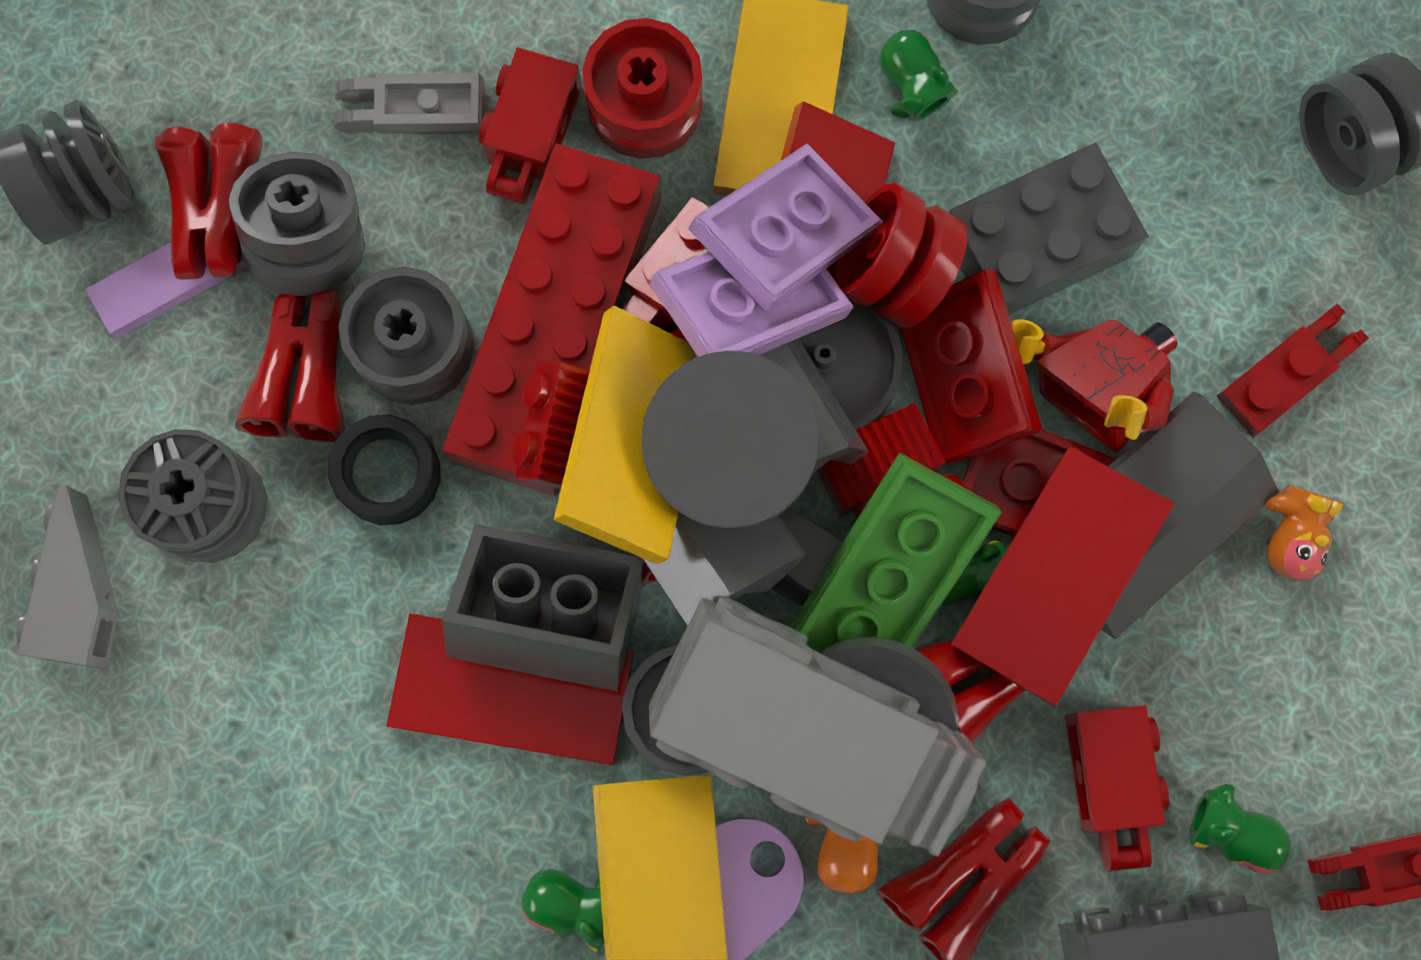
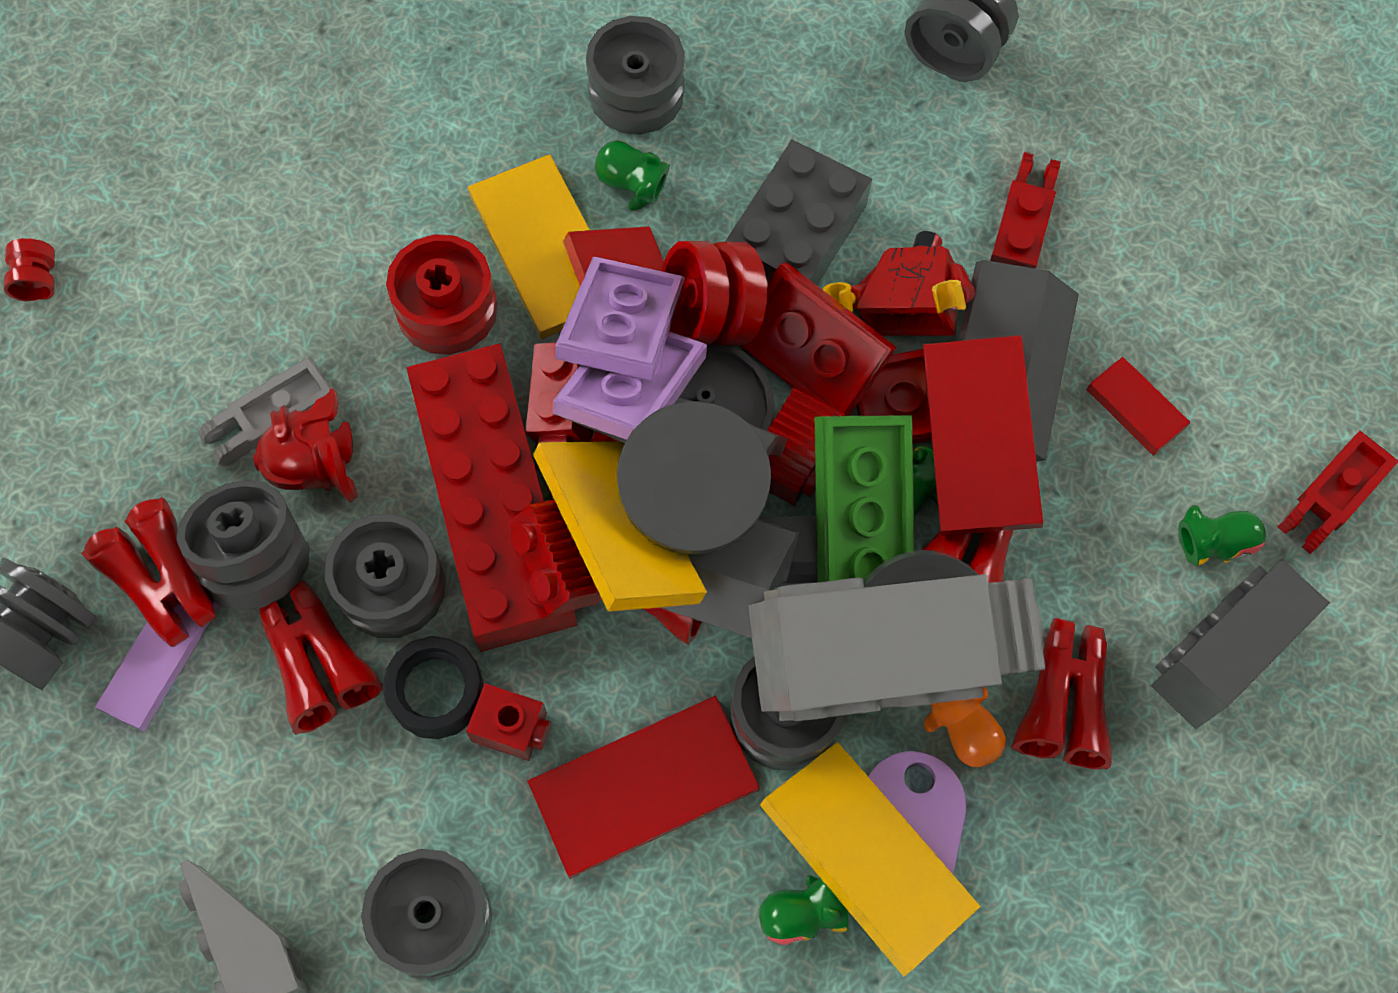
camera: 35 degrees left, 10 degrees down
dark grey wheel [118,429,268,563] -> none
dark grey brick [442,524,644,691] -> none
red brick [479,47,582,204] -> none
red brick [1065,705,1169,872] -> none
orange animal [1266,485,1344,581] -> none
none -> red helmet [253,388,358,503]
none -> dark grey wheel [361,849,492,980]
none -> red brick [466,683,552,761]
none -> red tile [1086,357,1191,456]

